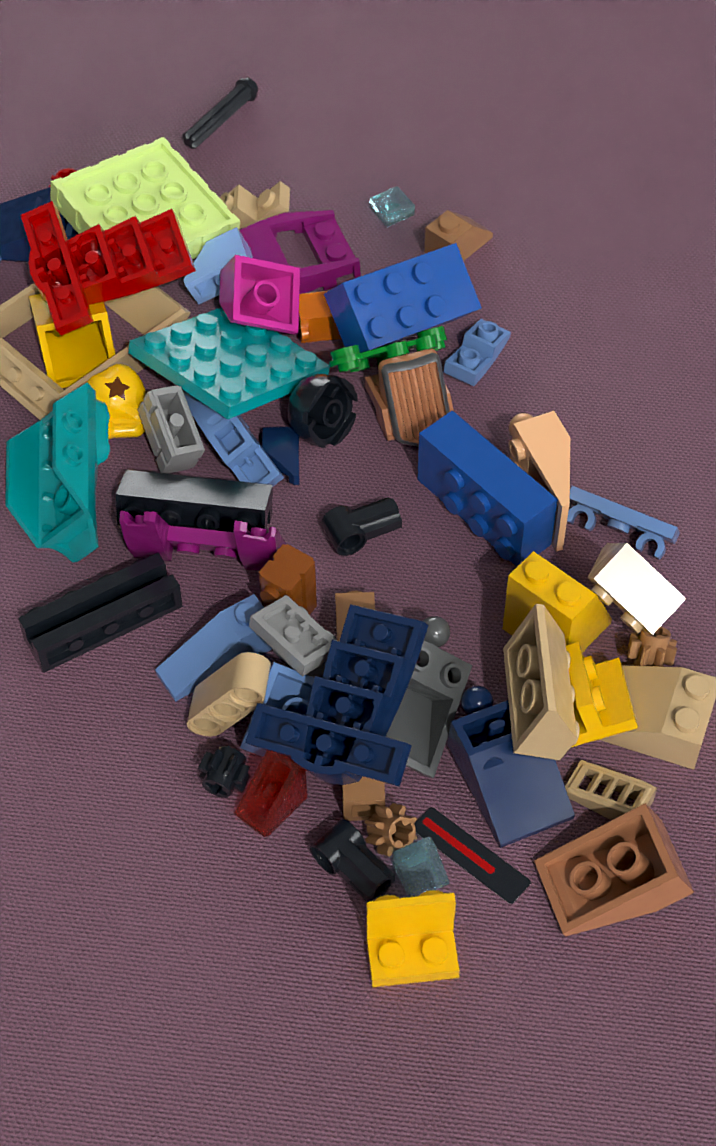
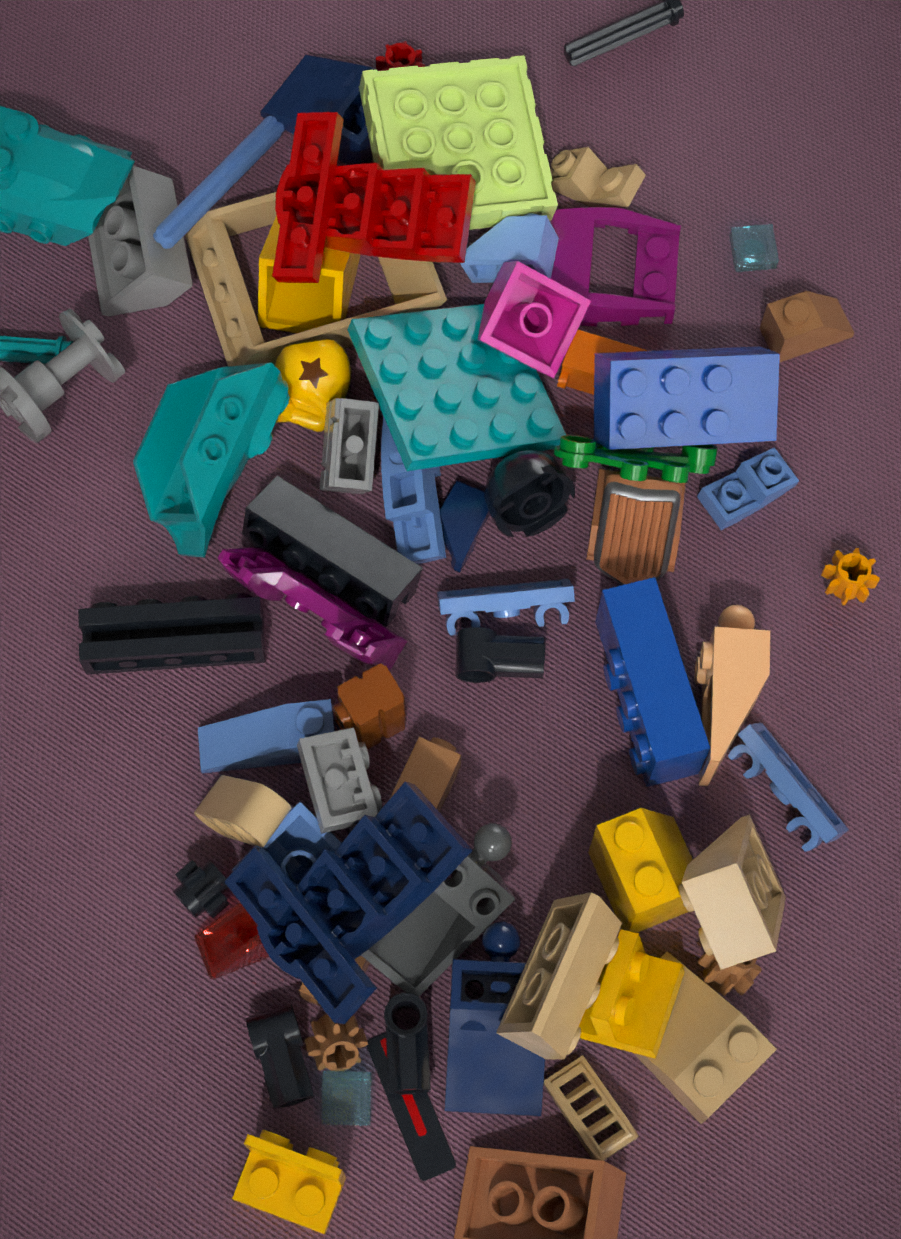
camera: 25 degrees right, 15 degrees up
none -> black piece [384,993,431,1095]
none -> medium blue plate [437,579,575,636]
none -> light orange gear [821,548,880,606]

